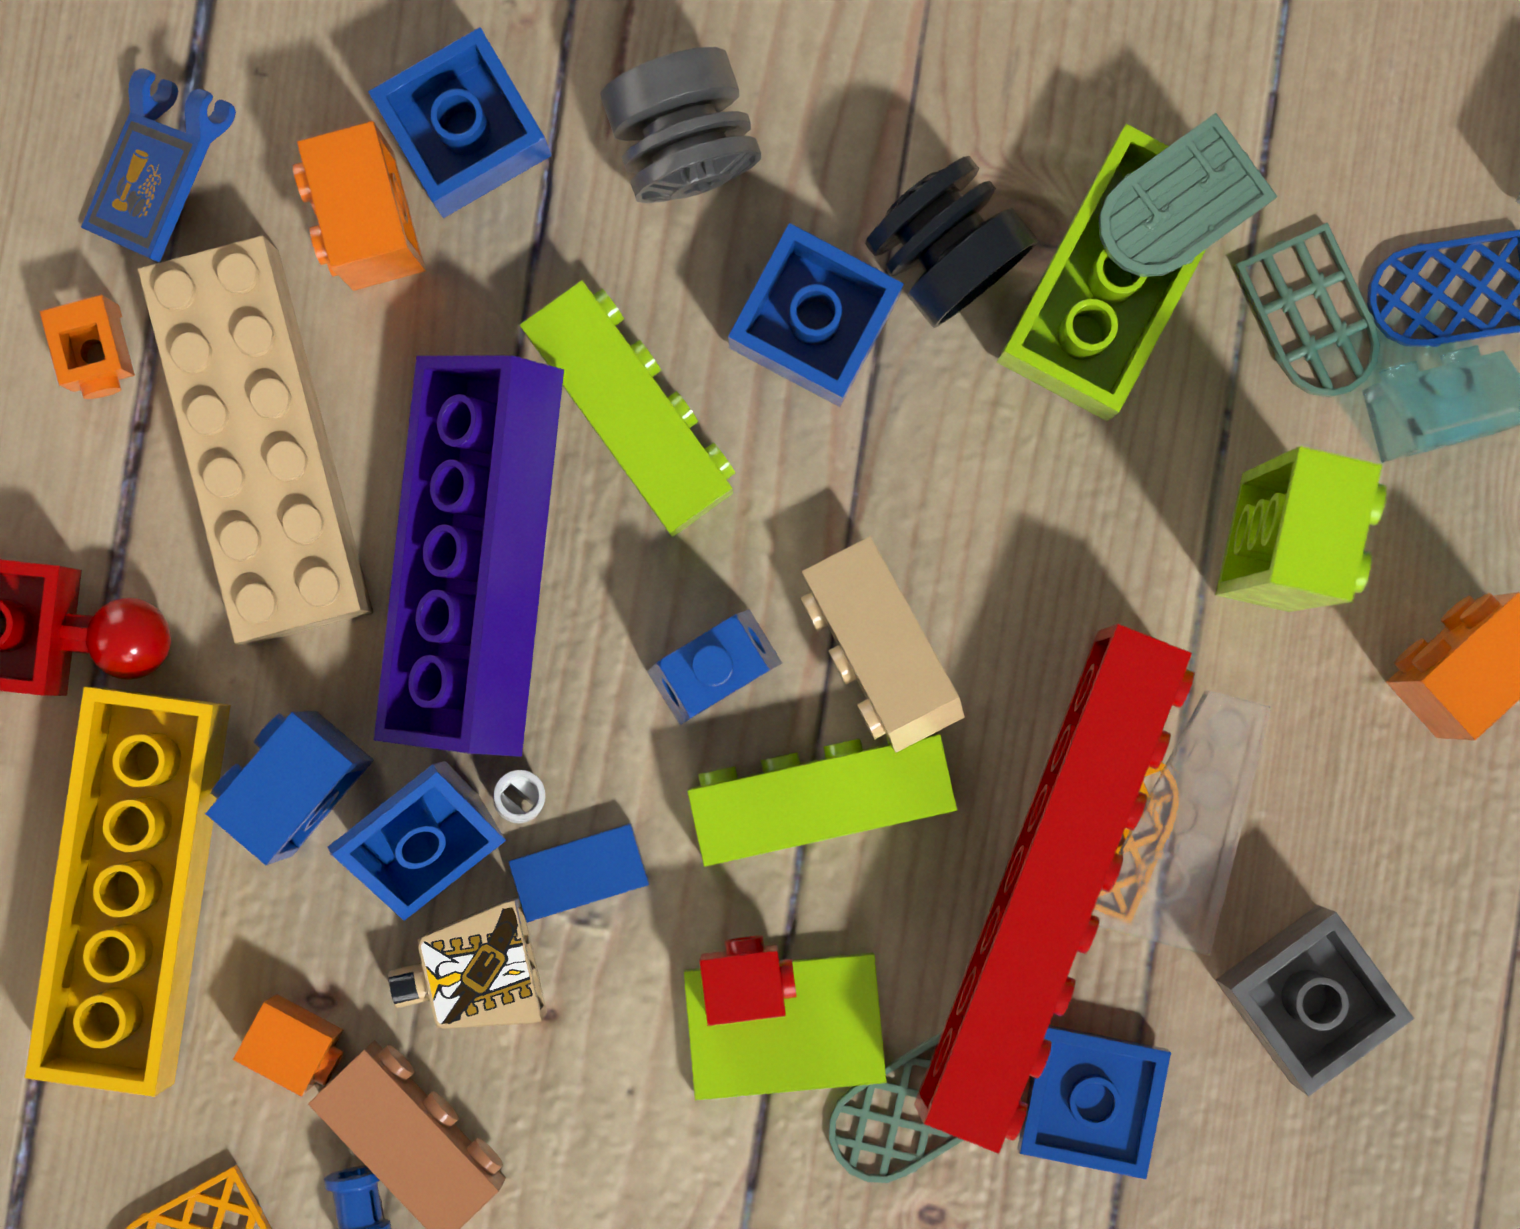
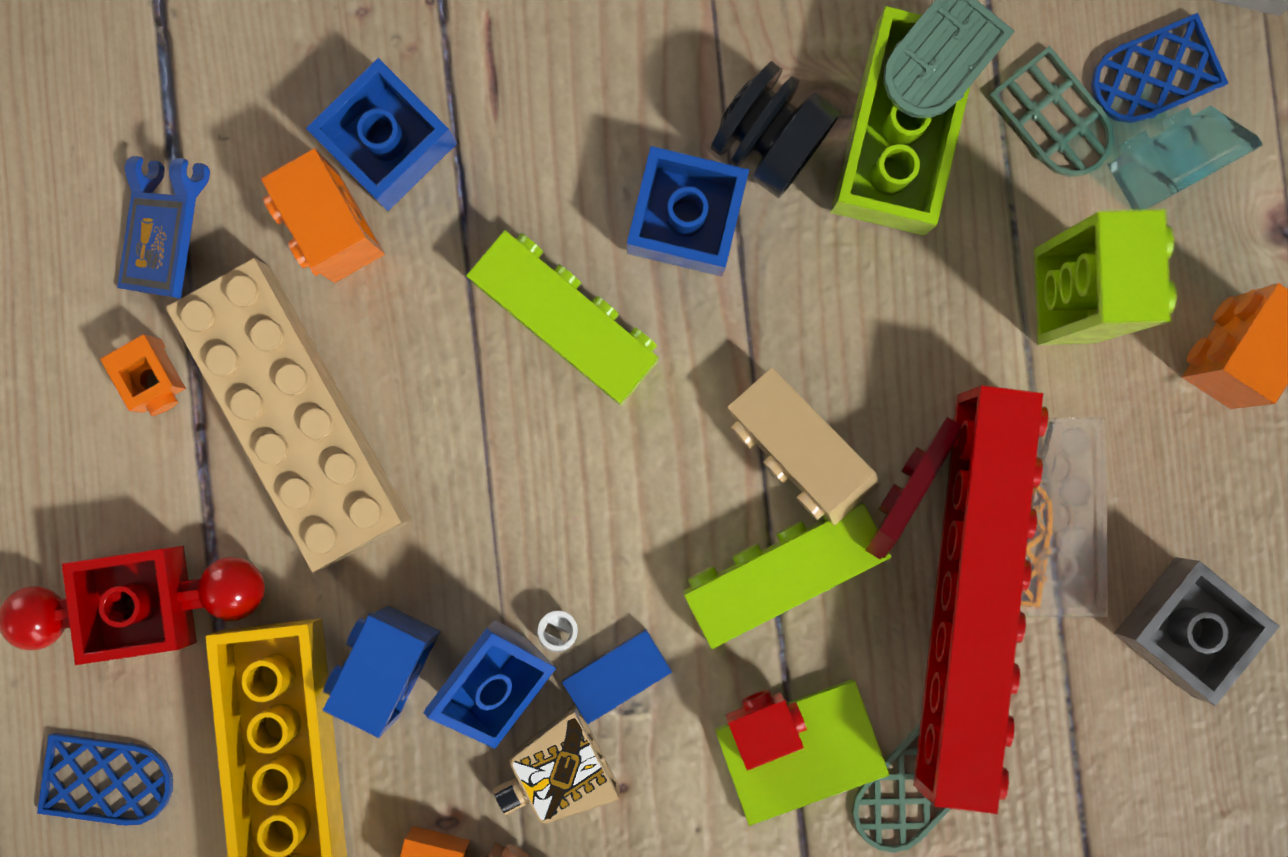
camera: 15 degrees left, 0 degrees up
dark purple brick [374,355,564,757] -> none
flat silver wheel [600,47,761,203] -> none
blue torso [647,609,782,725] -> none
blue plate [1017,1025,1171,1179] -> none
none -> dark red plate [865,417,963,559]

